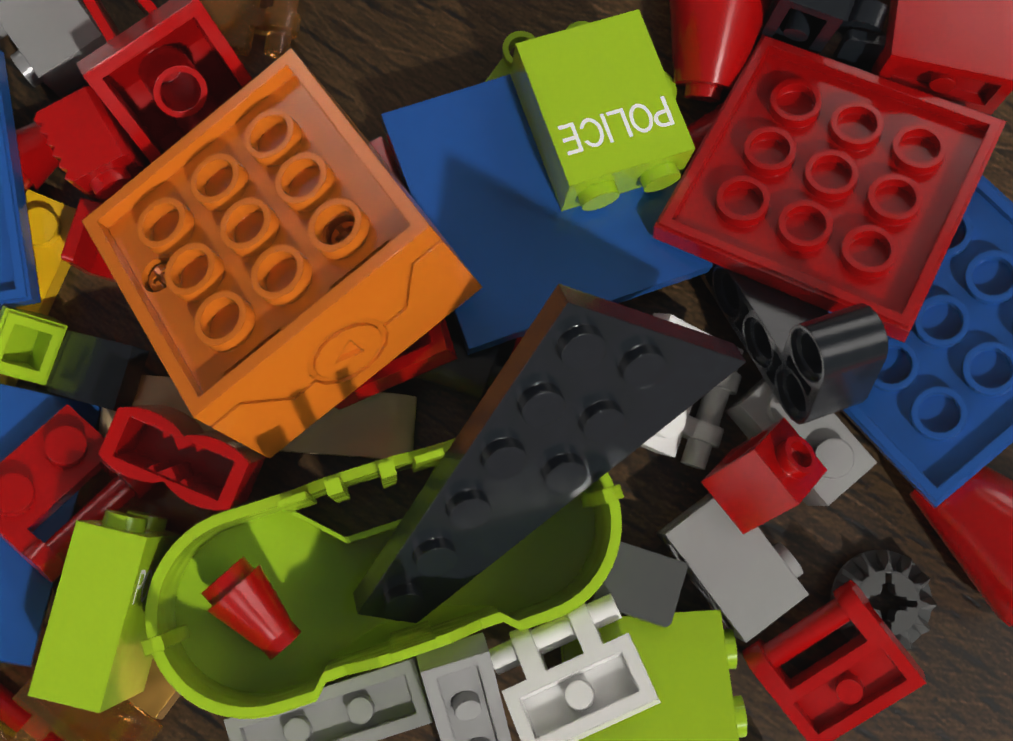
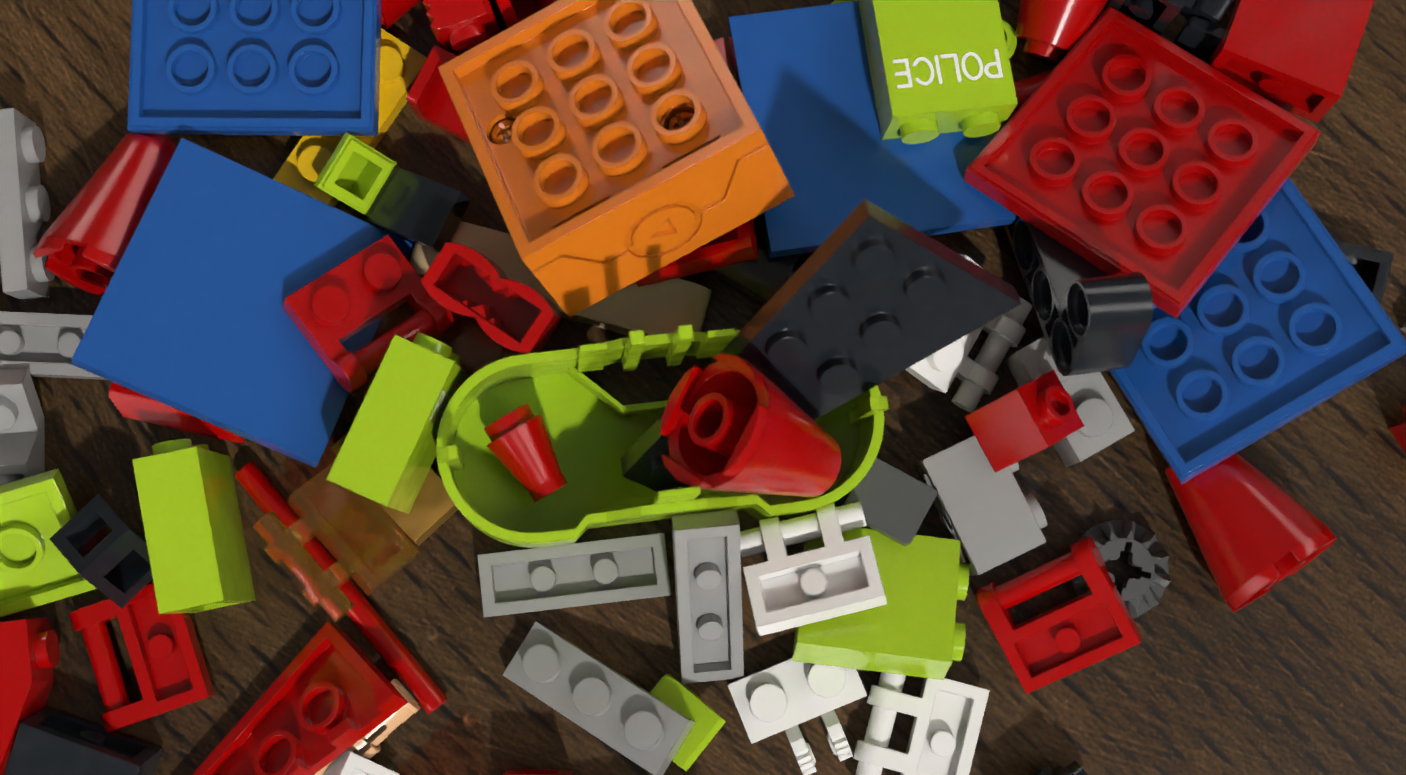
camera: 20 degrees right, 0 degrees up
none -> red cone [660,353,841,497]

